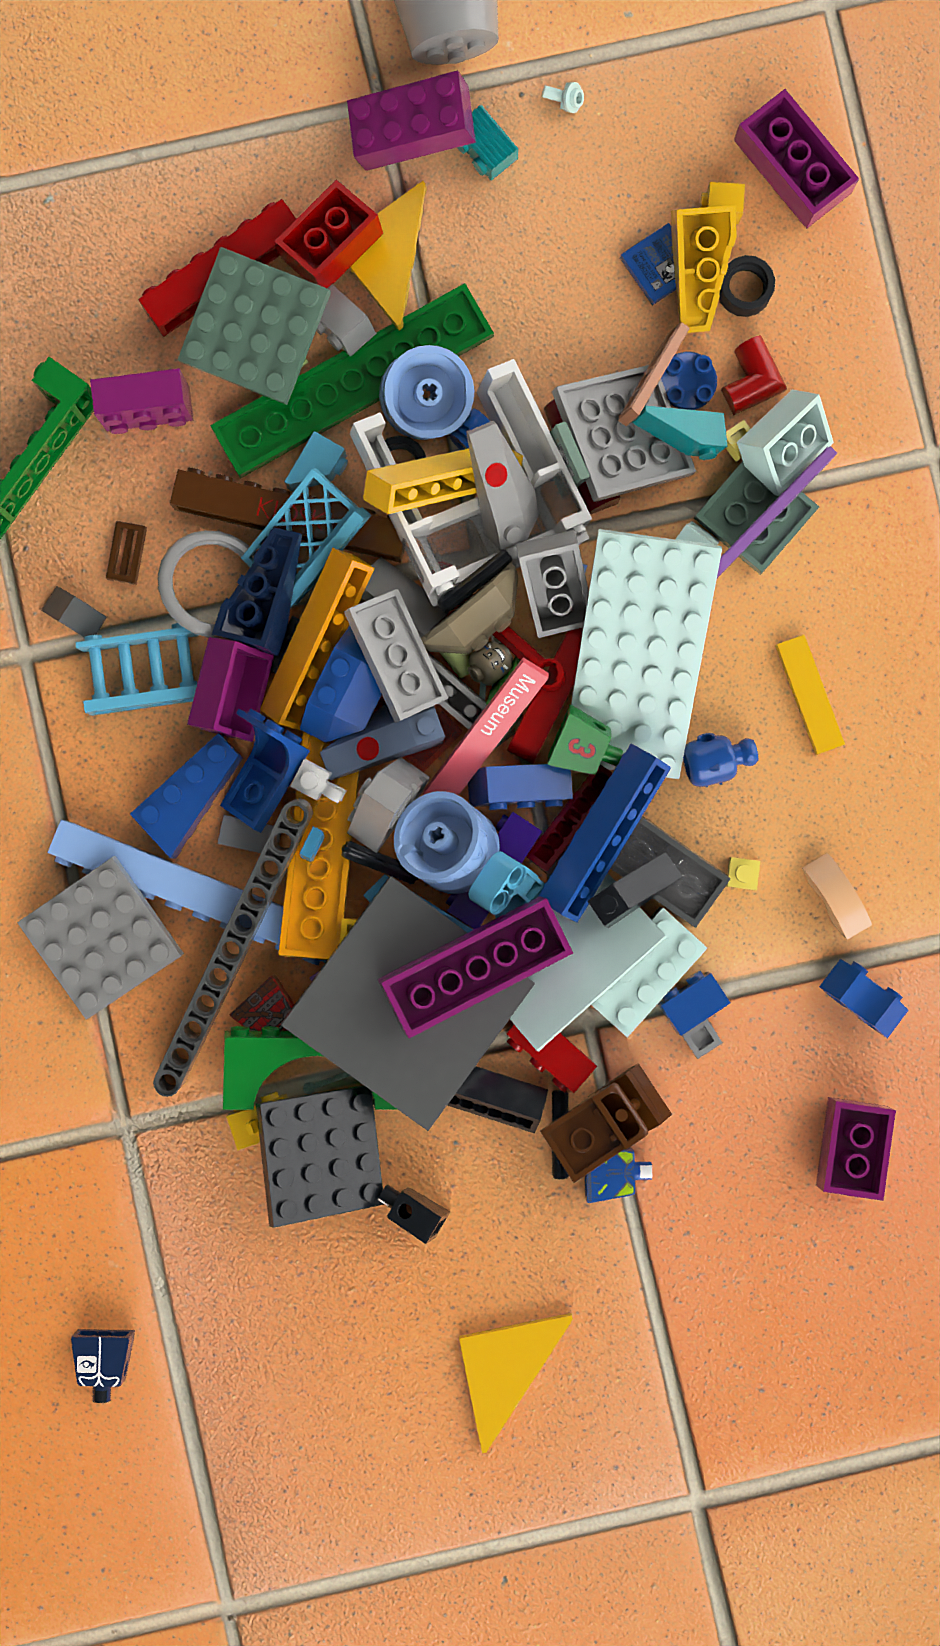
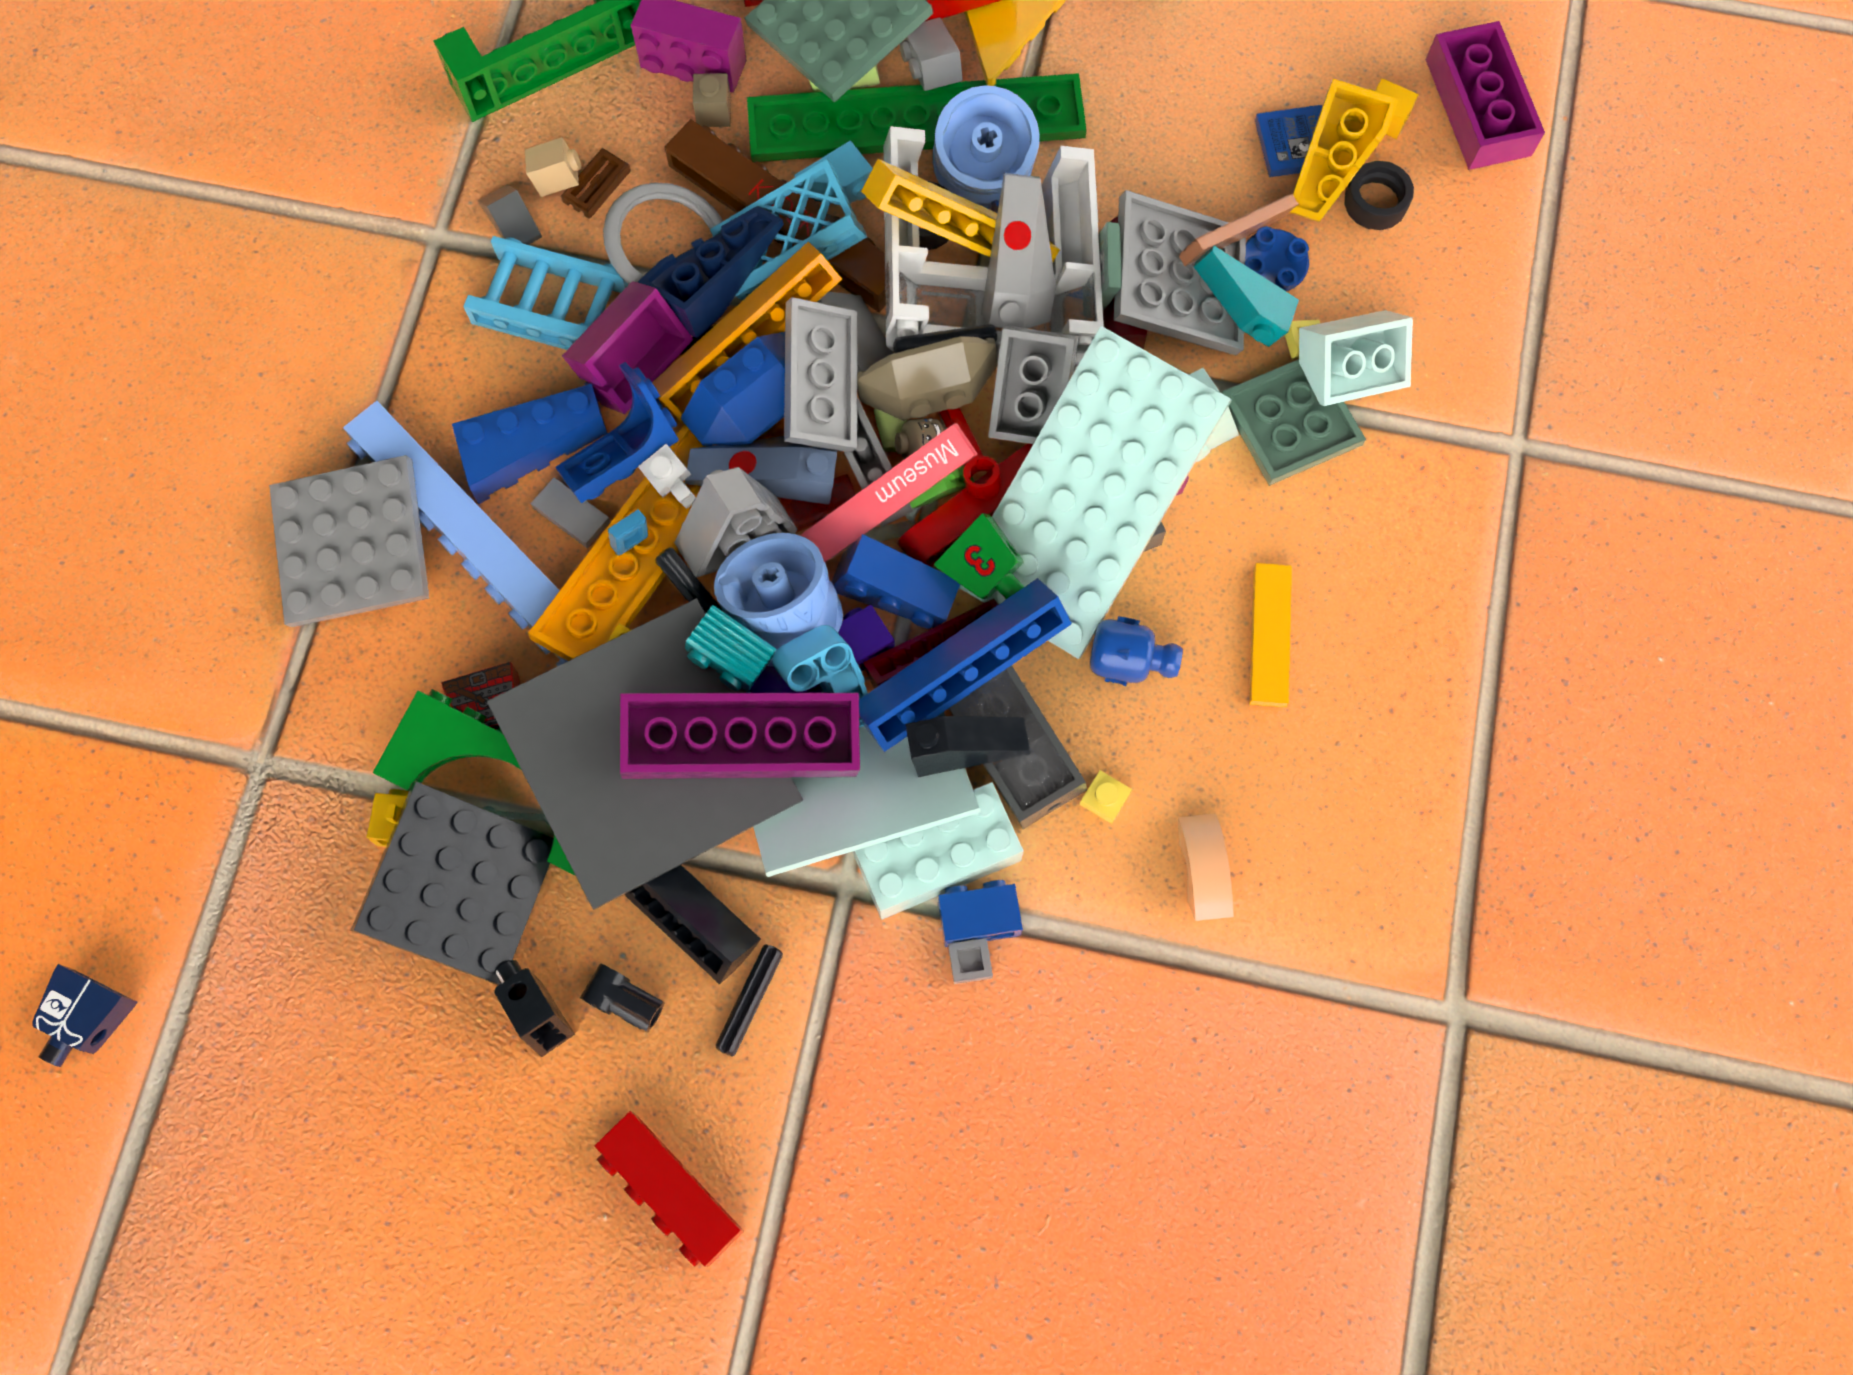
camera: 25 degrees right, 15 degrees down
dark grey beam [153,798,313,1097] -> none
yellow tile [459,1313,573,1454] -> none
red brick [506,1023,598,1093] -> none
reddish brown piece [540,1063,672,1183] -> none
blue torso [585,1147,652,1203] -> none
medium lavender tile [717,446,837,579] -> none
red brick [721,335,787,416] -> none
magenta brick [816,1097,896,1201] -> none
blue brick [819,959,909,1039] -> none
none -> tan brick [525,137,581,197]
none -> black piece [580,963,665,1033]
none -> red brick [594,1111,744,1267]
none -> teal brick [684,605,776,692]
none -> dark tan brick [693,73,731,127]

